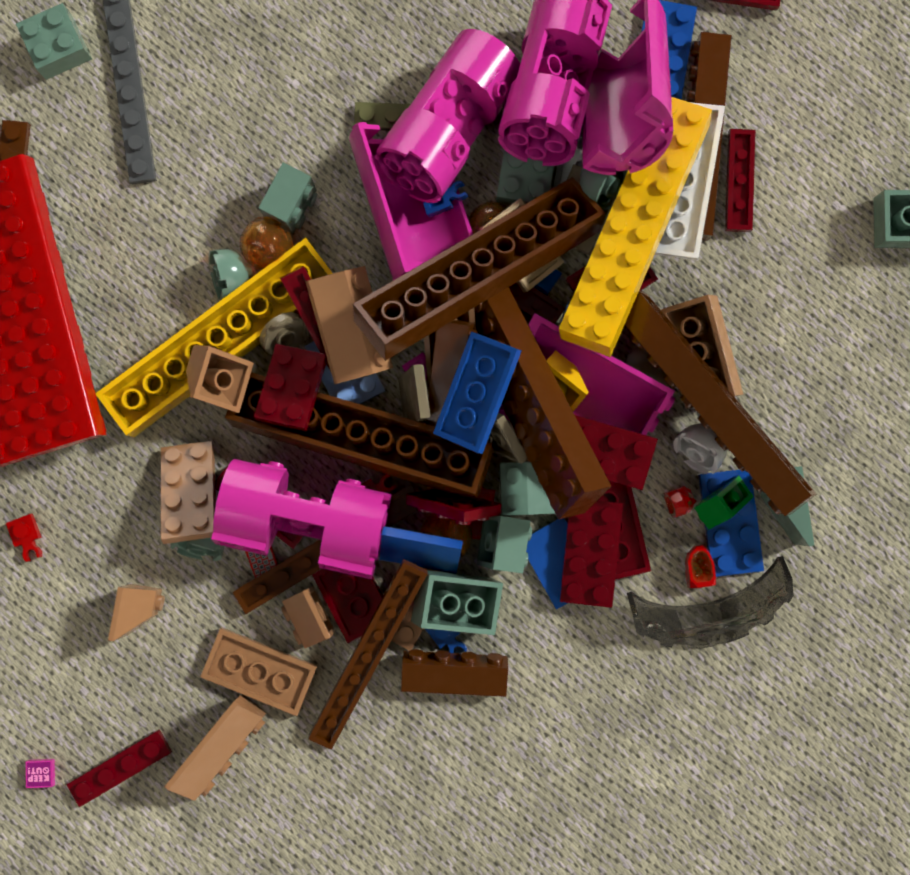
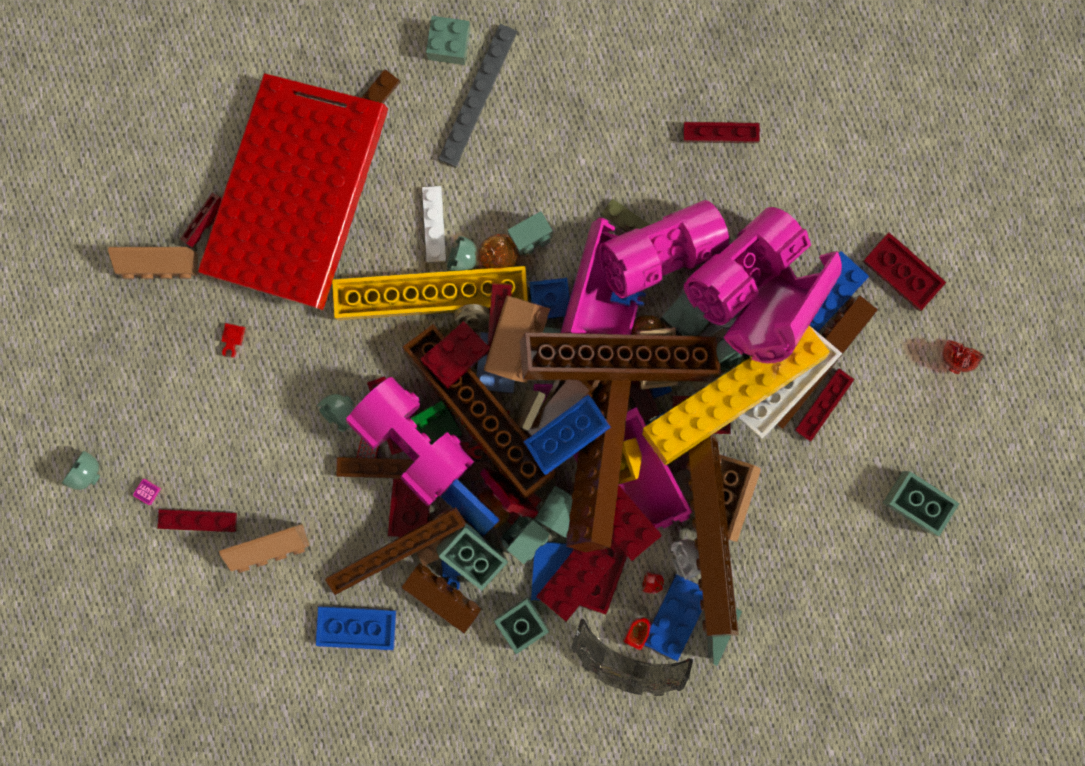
camera: 35 degrees right, 0 degrees up
medium nougat slope [108,584,165,641] -> none
medium nougat plate [161,440,216,544] -> none
medium nougat slope [186,345,254,413] -> none
medium nougat plate [200,627,318,716] -> none
medium nougat slope [281,586,336,648] -> none
dark tan tile [487,413,528,464] -> none
green slope [694,476,754,530] -> none
none -> blue plate [316,606,397,650]
none -> green bracket [411,401,462,445]
none -> white plate [422,186,446,263]
none -> sand green brick [494,597,549,654]
none -> blue plate [529,278,570,319]
none -> clear red cylinder [942,340,984,374]

